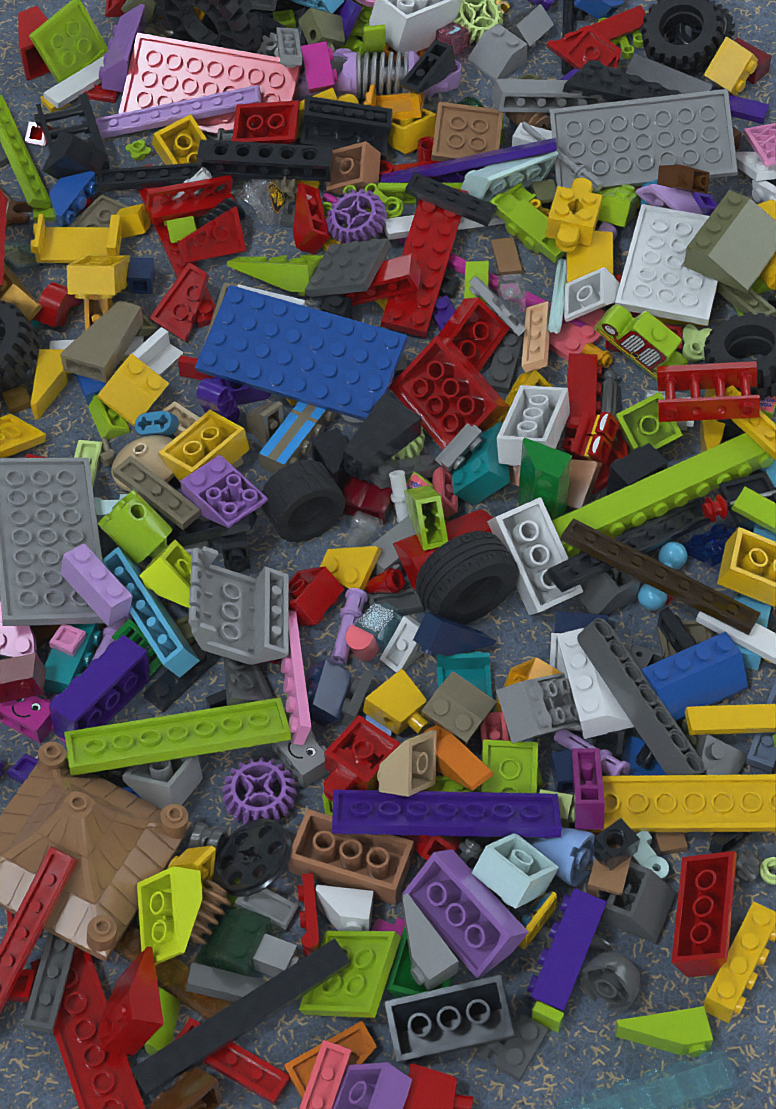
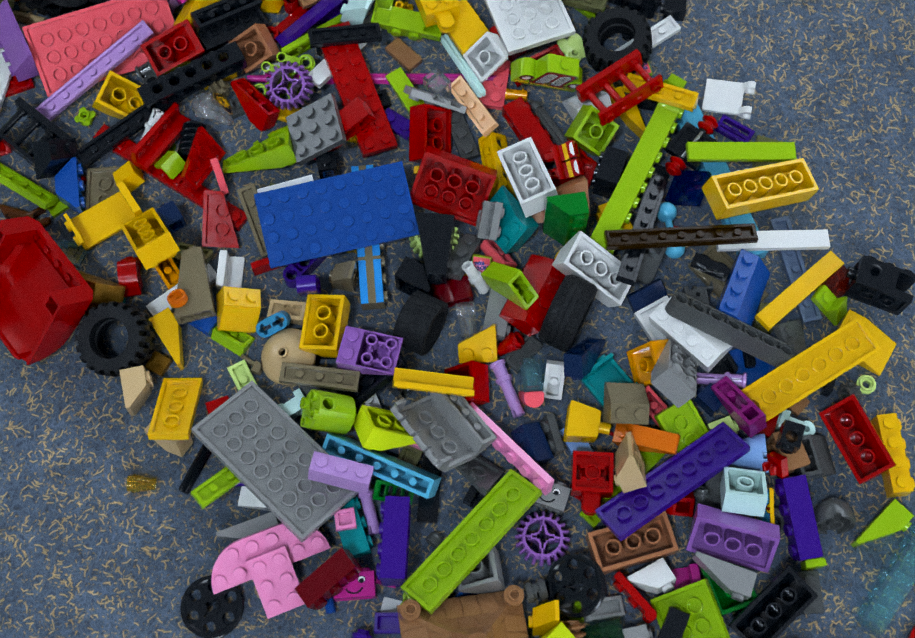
camera: 35 degrees left, 15 degrees up
none -> orange tile [167,289,188,308]
none -> coral tile [210,158,230,195]
none -> yellow fence [392,367,475,397]
none -> red tile [762,451,789,479]

